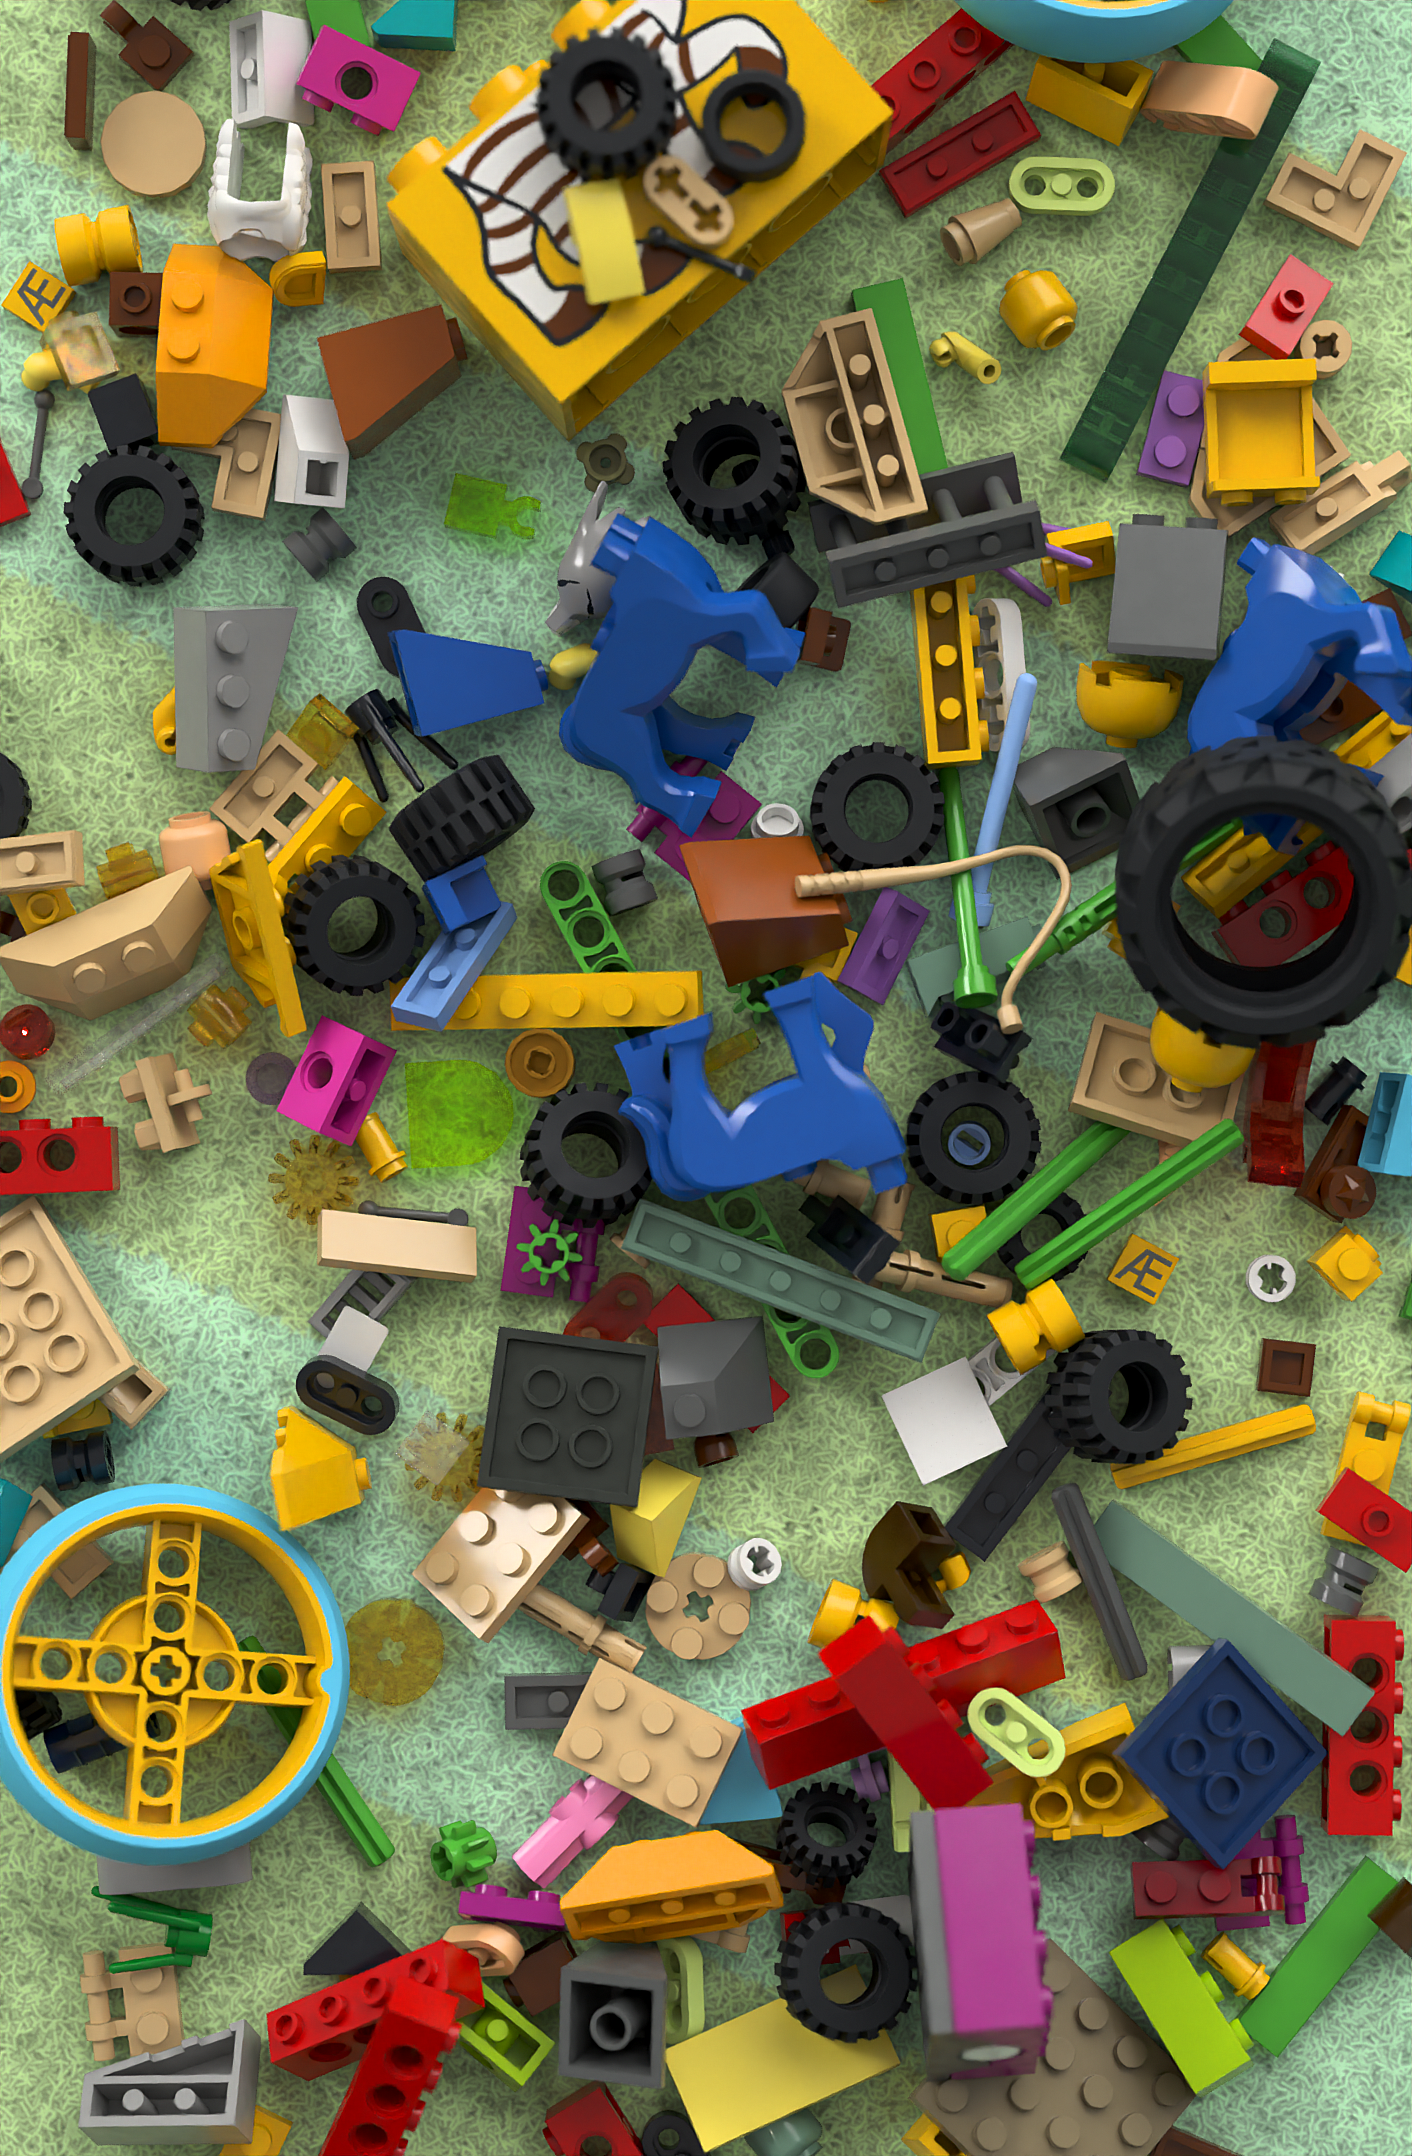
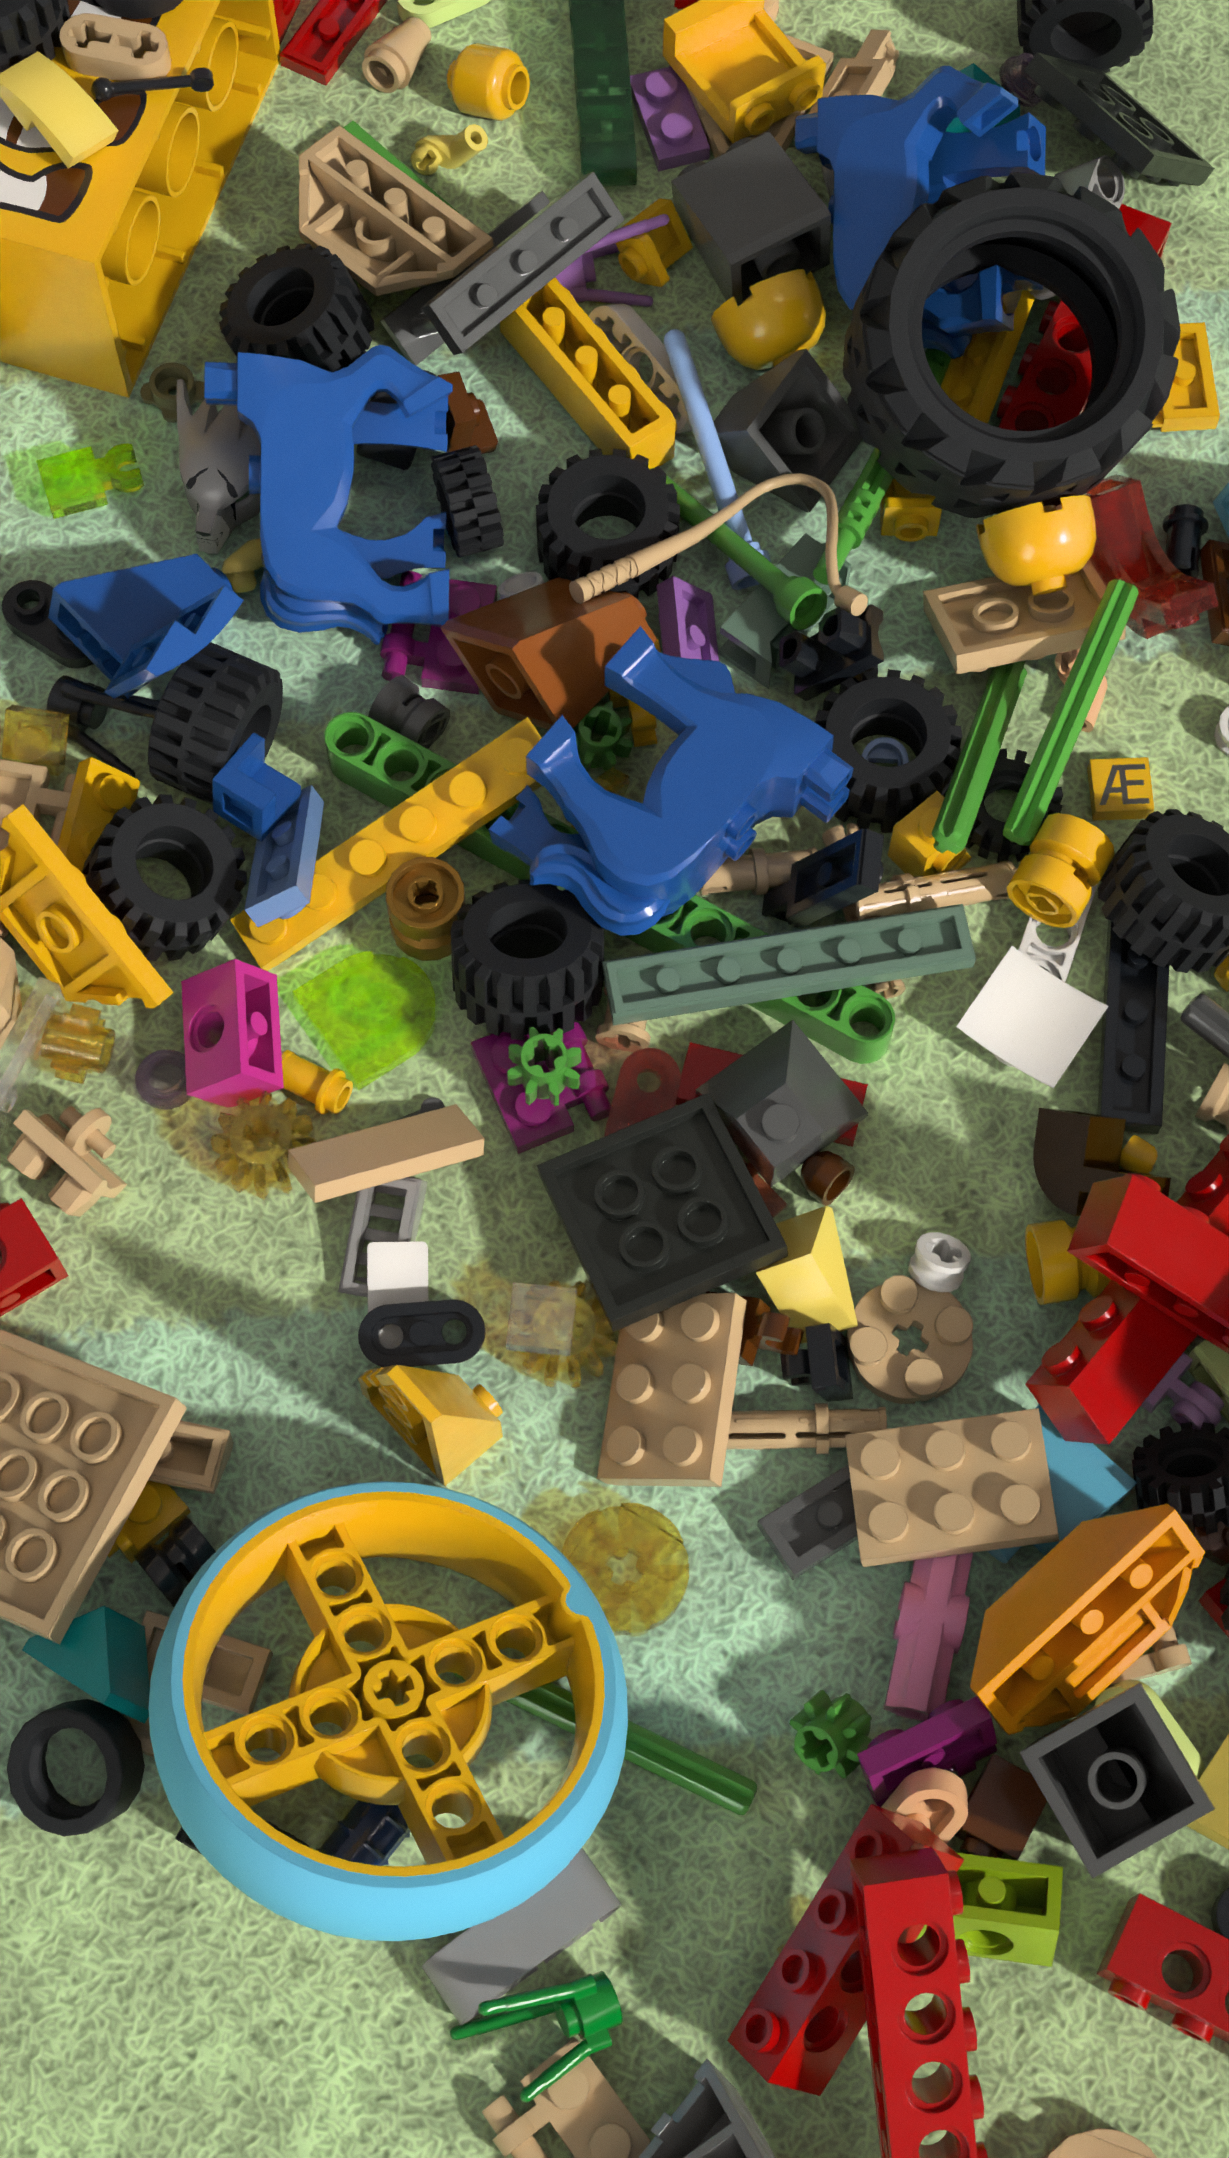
camera: 30 degrees left, 20 degrees down
black slope [303,1901,412,1975] -> none
none -> blue slope [104,586,244,699]
none -> black tyre [431,445,504,558]

